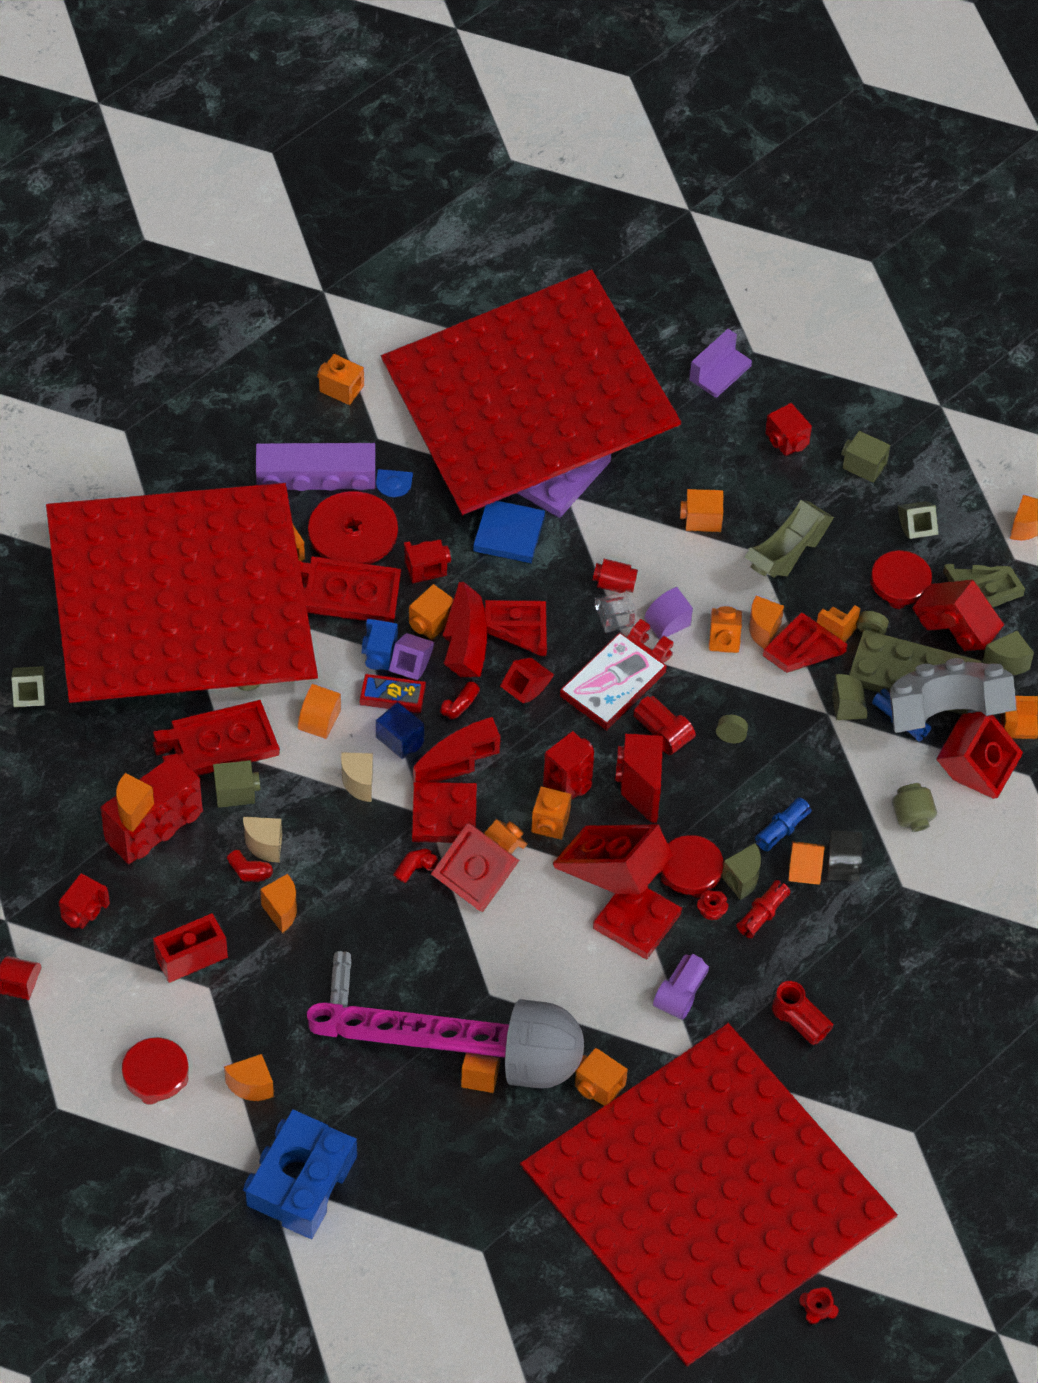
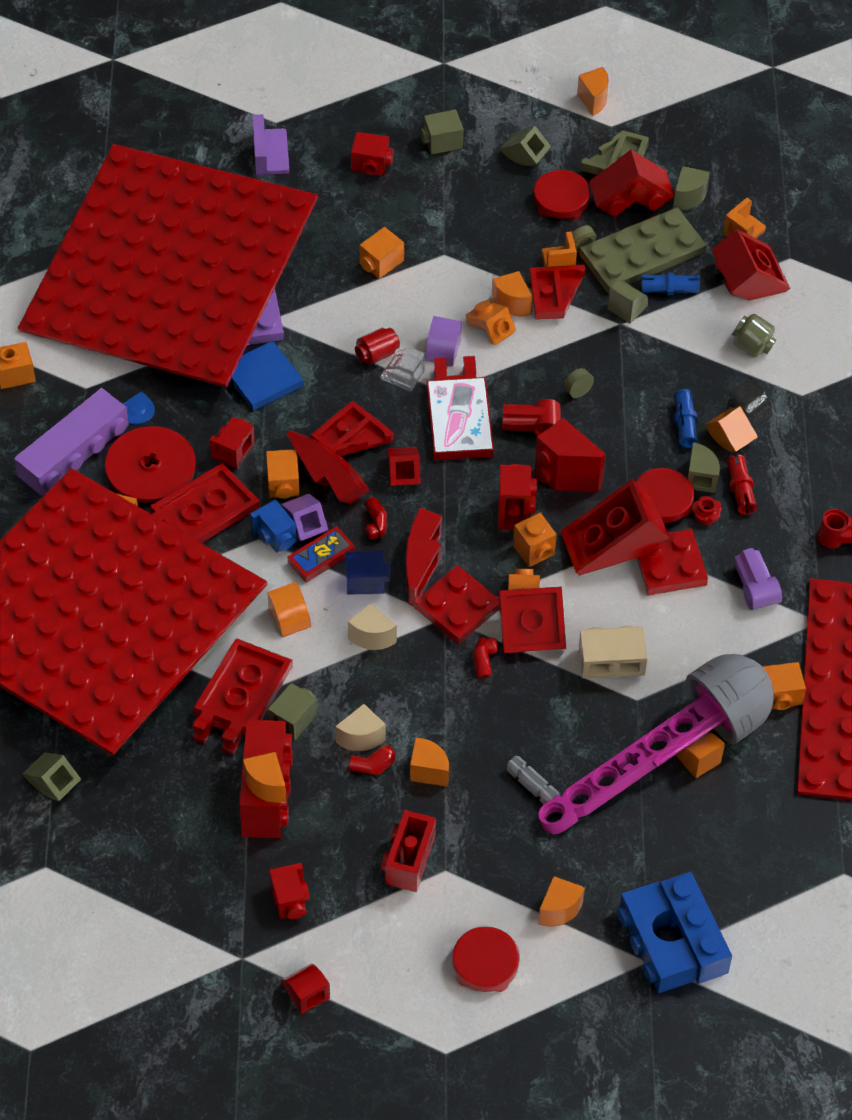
camera: 45 degrees left, 0 degrees up
olive arch [744,500,834,578] -> none
light grey brick [890,658,1016,733] -> none
none -> tan brick [579,625,647,678]

